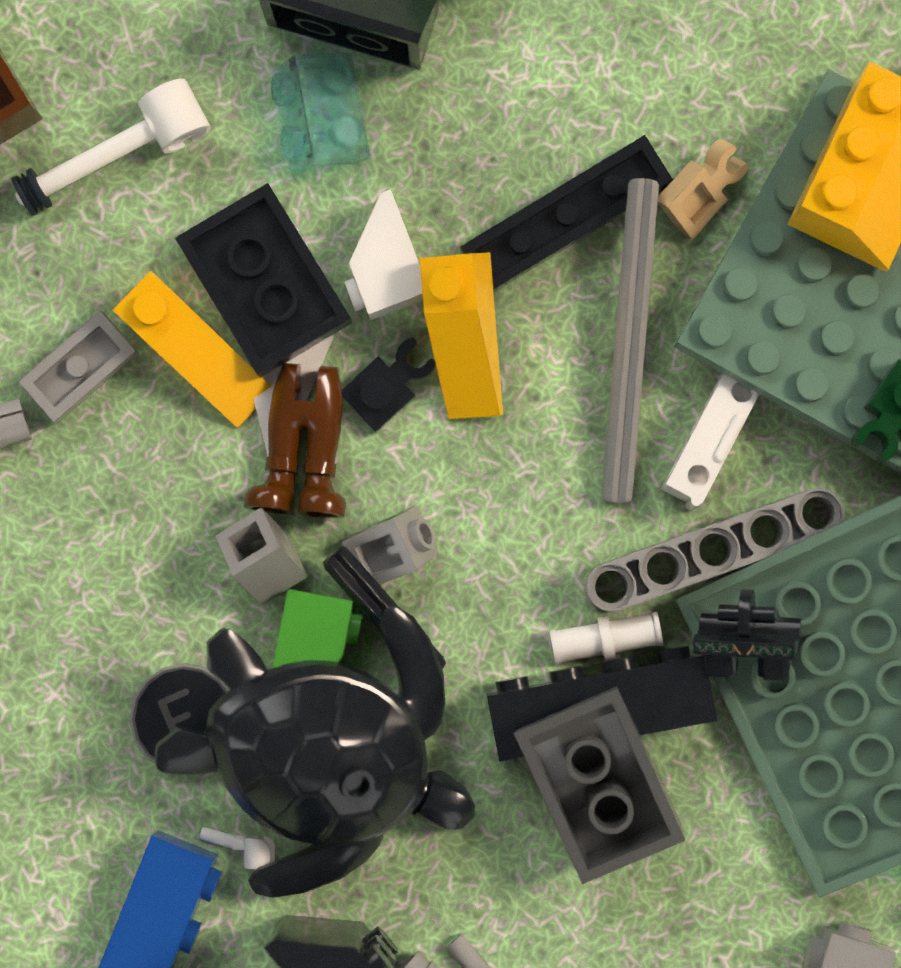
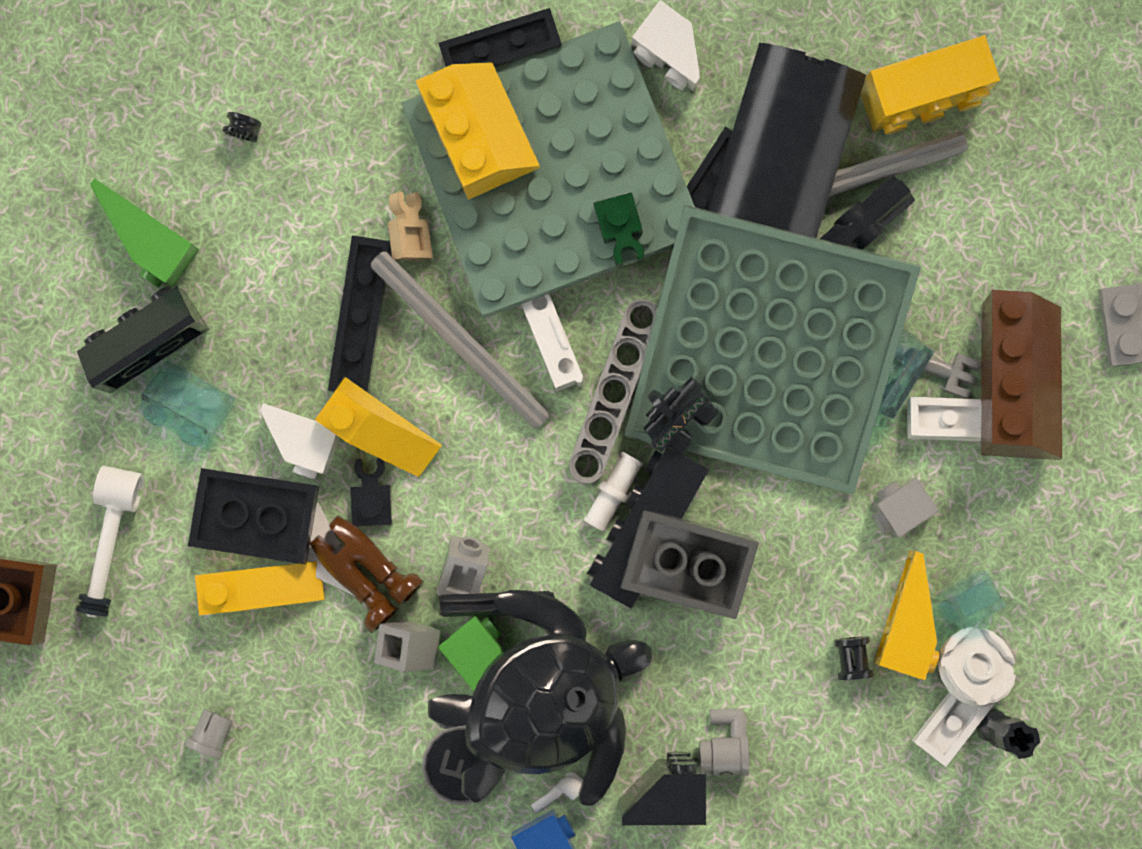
camera: 55 degrees left, 0 degrees up
light grey plate [18,310,139,424] -> none

